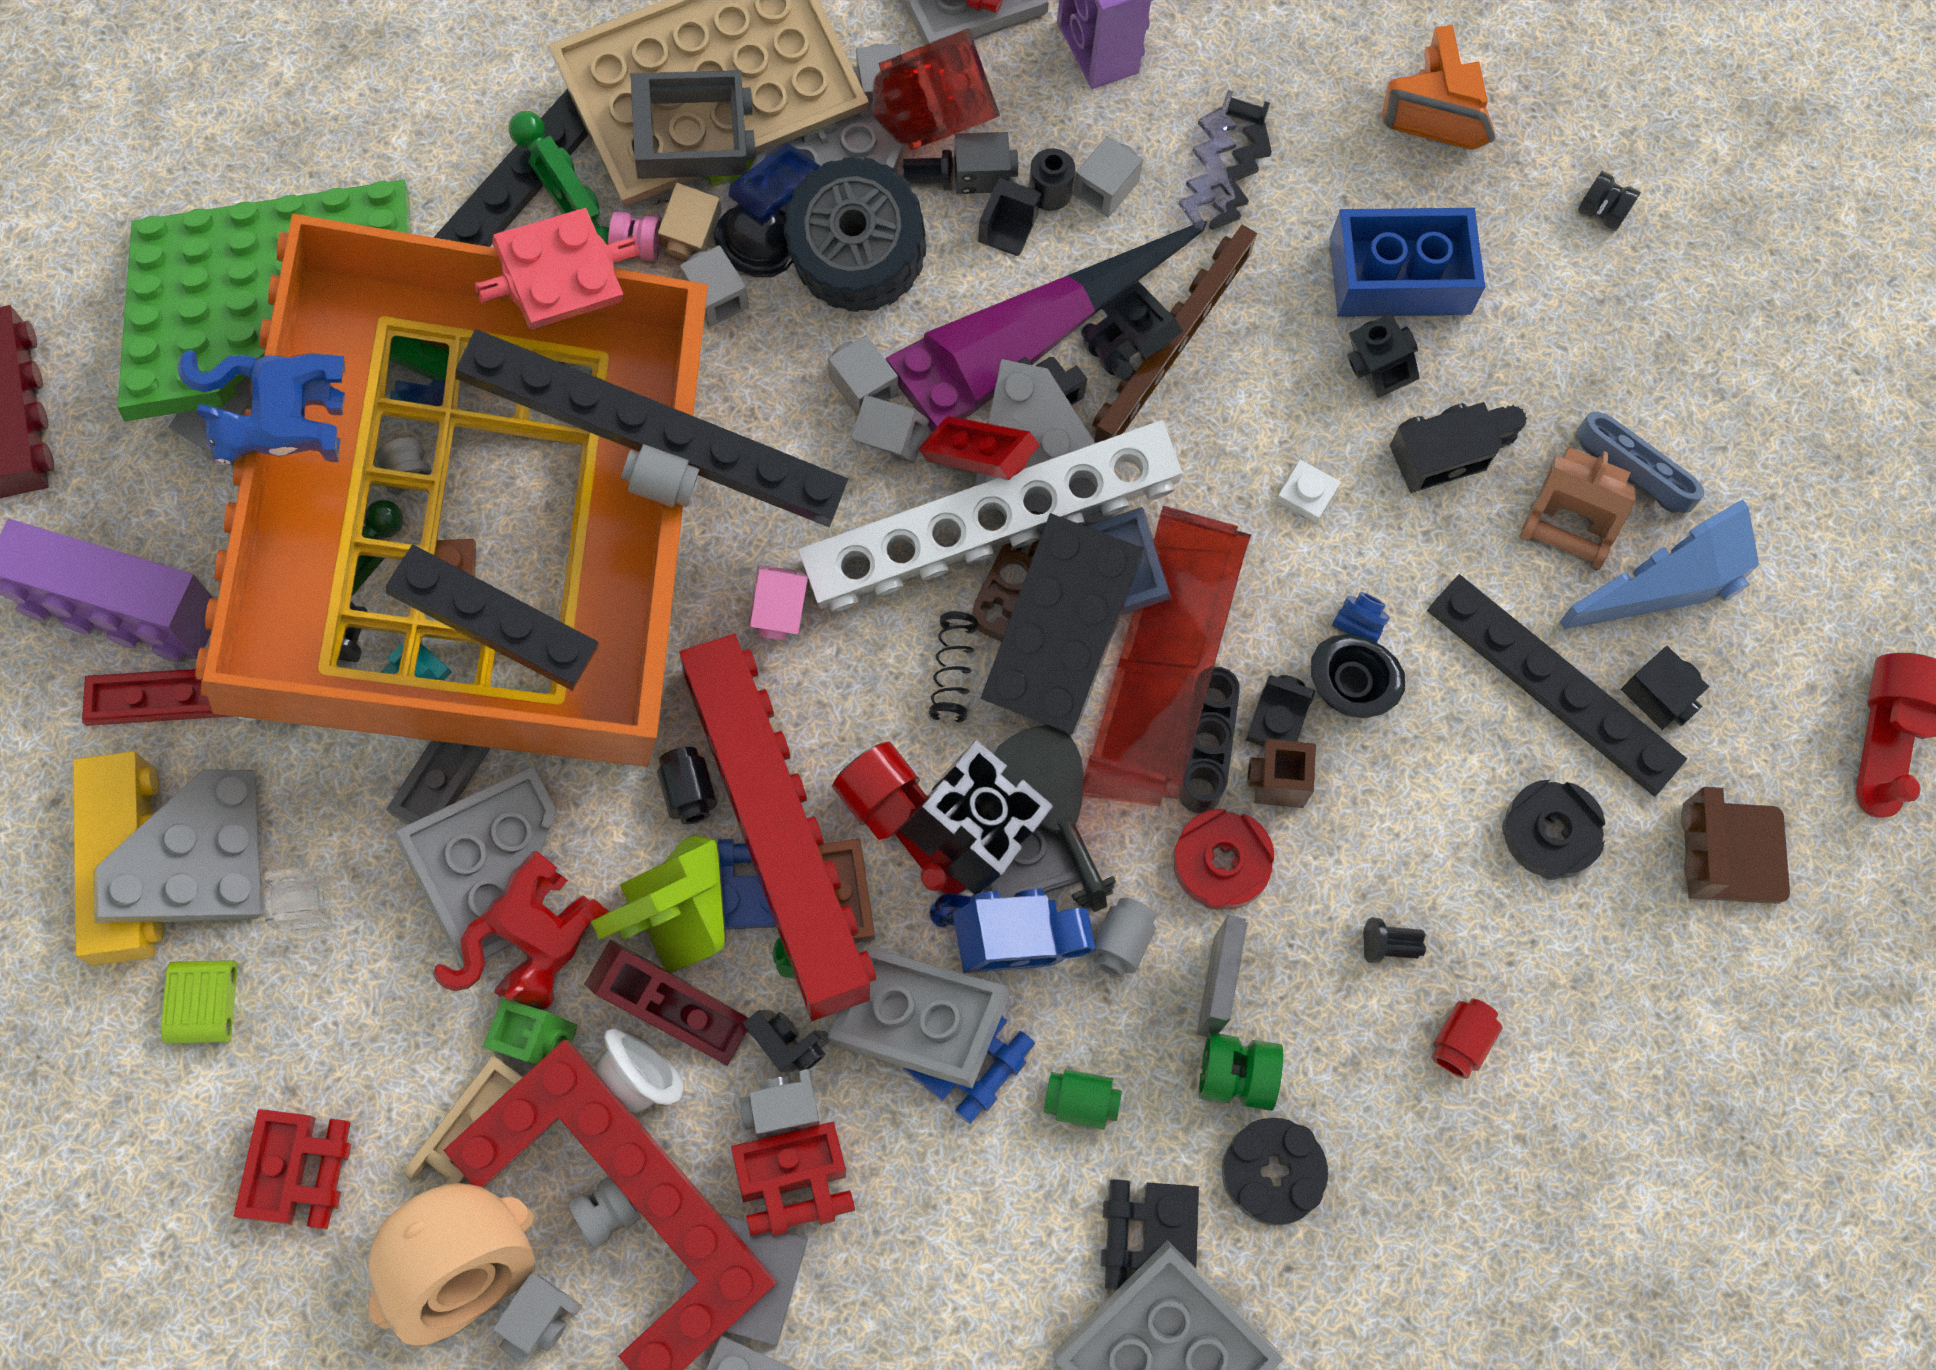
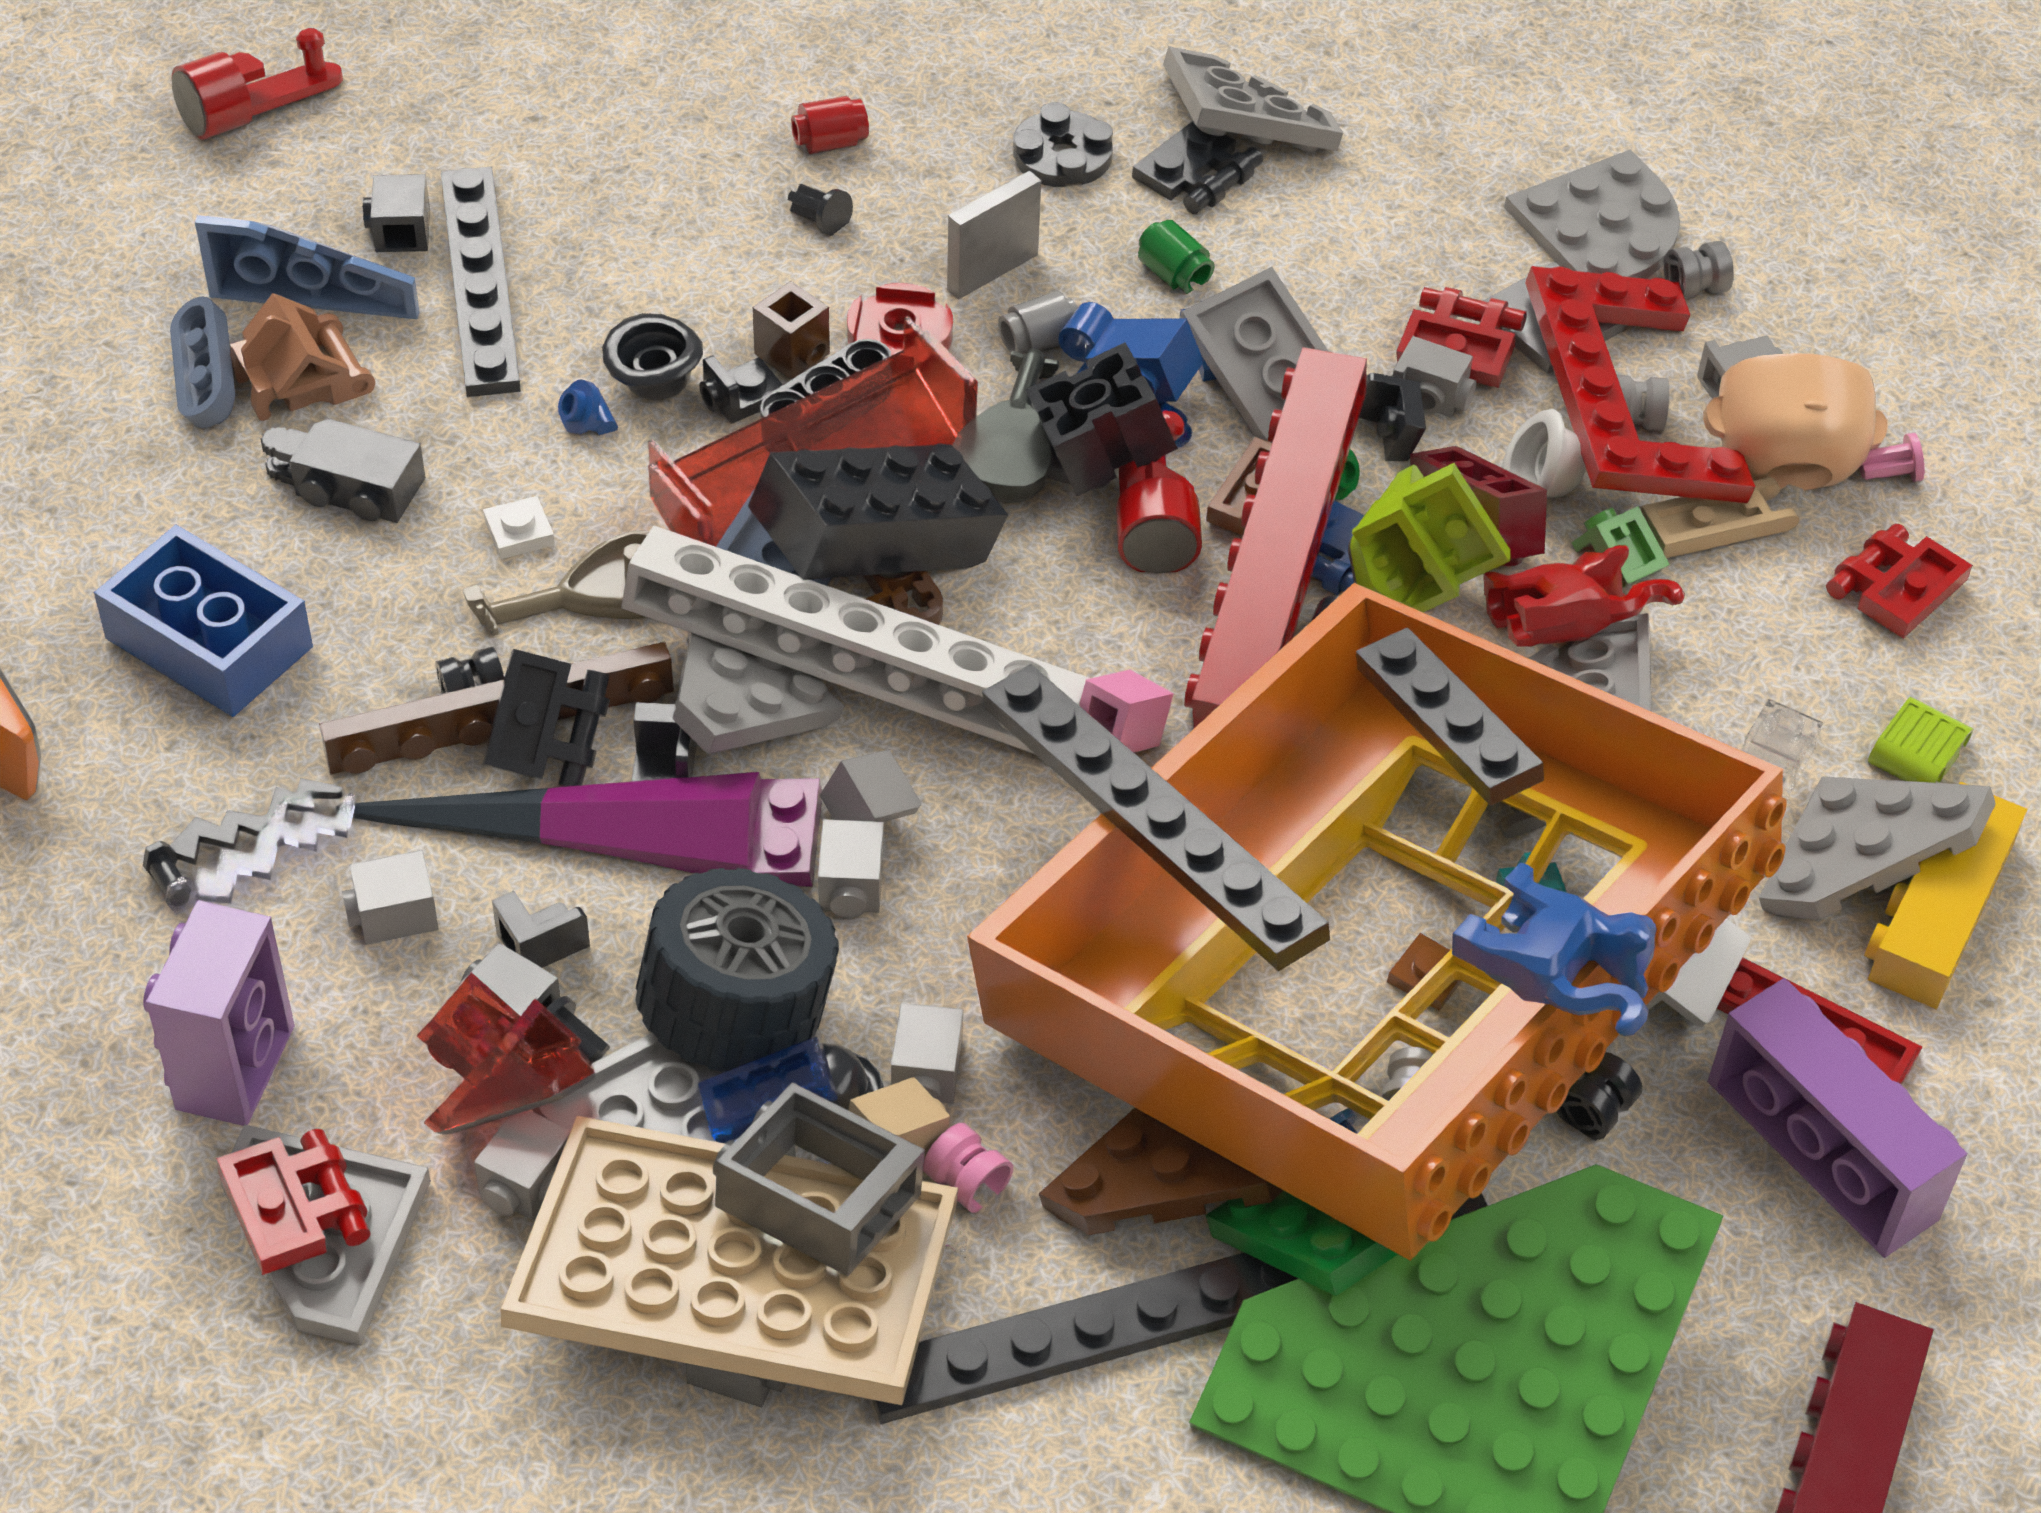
camera: 140 degrees left, 20 degrees down
coral plate [474,208,639,330] -> none
green plate [508,111,609,244] -> none
light grey brick [621,444,700,507] -> none
red plate [918,416,1040,480] -> none
black piece [929,611,977,723] -> none
black brick [1028,148,1075,211] -> none
green wheel [1199,1032,1283,1111] -> none
black brick [1347,313,1420,398] -> none
black plate [1502,780,1605,880] -> none
reddish brown bracket [1681,787,1790,904] -> none
none -> black wheel [435,647,505,694]
none -> dark tan piece [463,530,649,636]
none -> bright pink piece [1860,433,1925,482]

